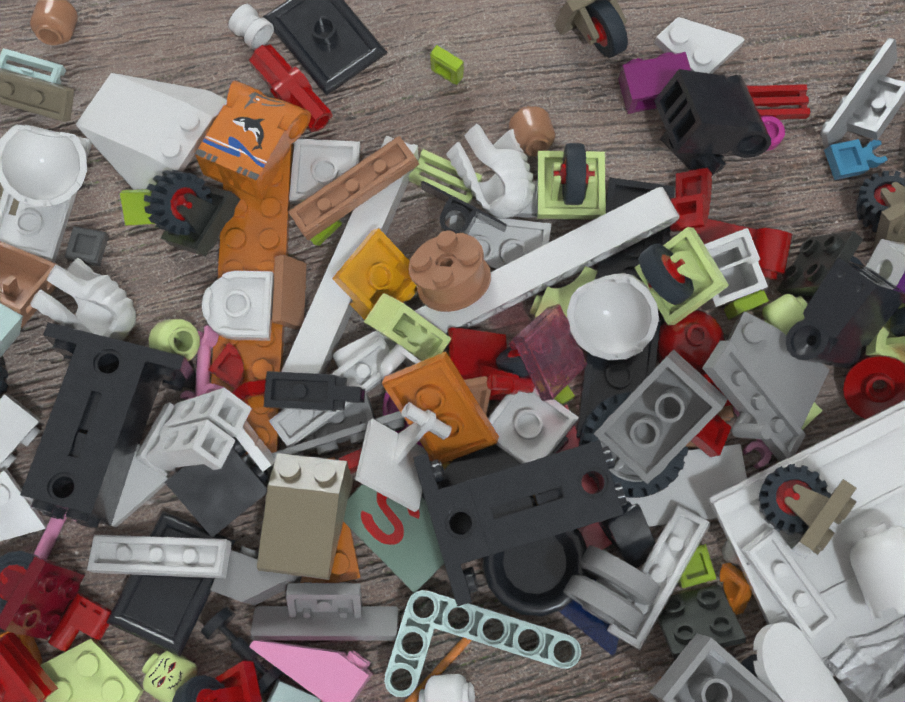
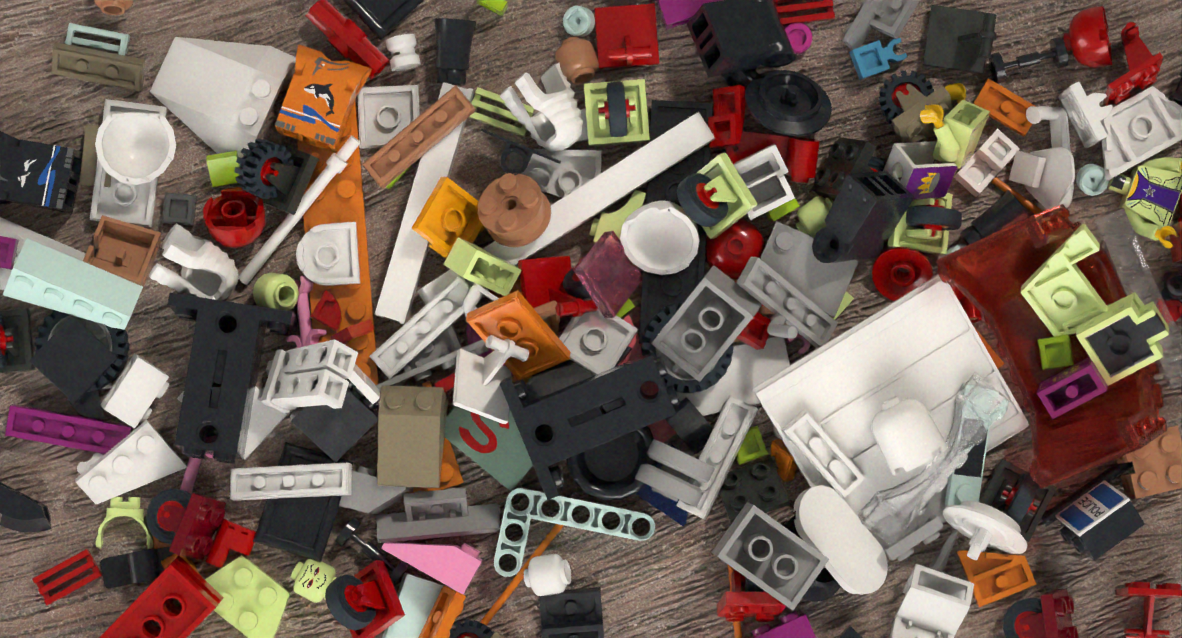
camera: 10 degrees left, 10 degrees up
black hinge [263,371,366,412] -> none
nougat tile [272,255,307,329] -> none
plate [758,464,857,558] -> none
none -> red cylinder [203,187,266,248]
none -> white bar [238,136,360,285]
none -> white wheel [385,34,421,71]
none -> black plant [434,18,476,85]
none -> light aqua tile [563,6,595,37]
none -> red plate [594,3,659,69]
none -> black piece [745,70,832,136]

